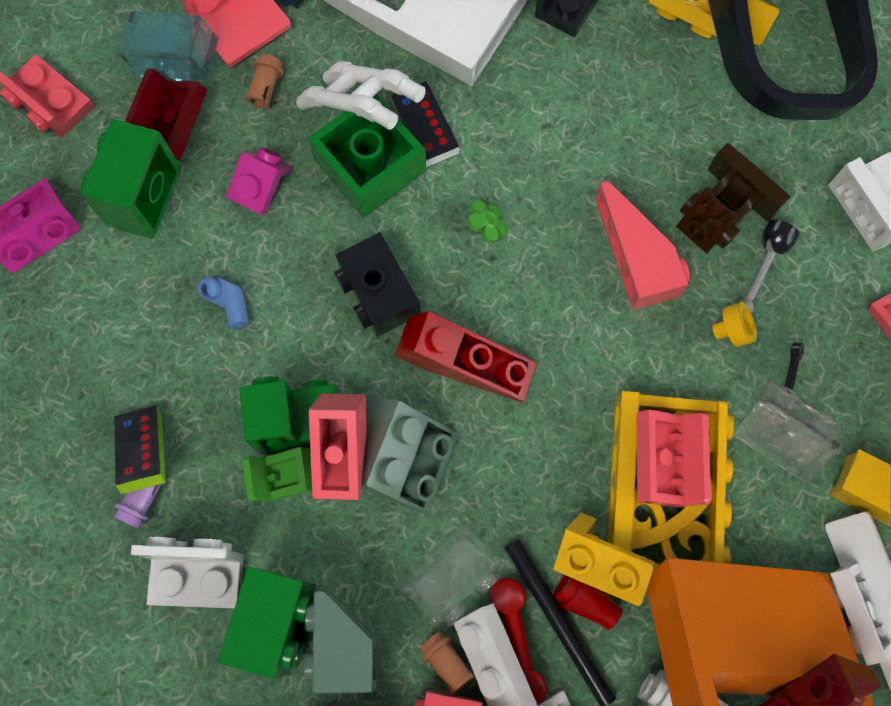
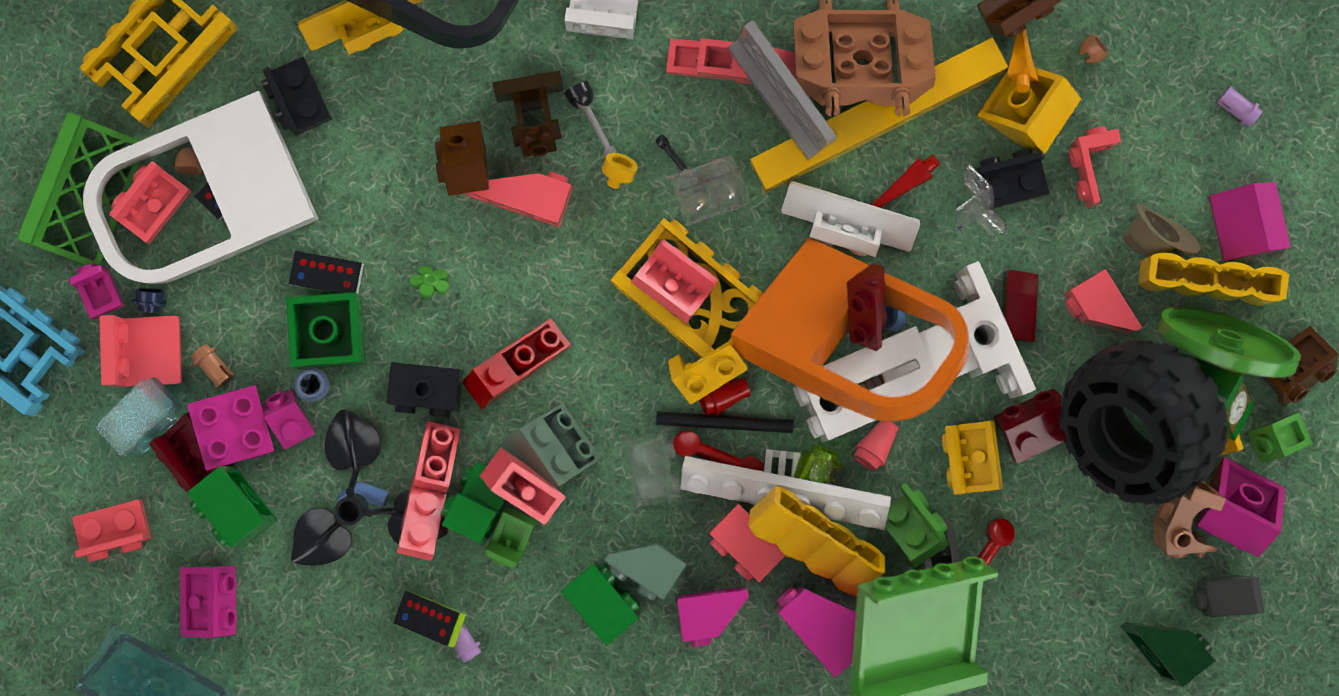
camera: 60 degrees left, 10 degrees up
white bracket [131,537,244,608] -> none
white piece [296,61,425,130] -> none
nougat pin [419,632,475,695] -> none
none -> dark pink hinge [187,385,274,471]
none -> black plant [291,409,448,566]
none -> sand blue cone [294,367,329,402]
none -> coral slope [397,421,460,561]
none -> reddish brown brick [435,121,489,196]

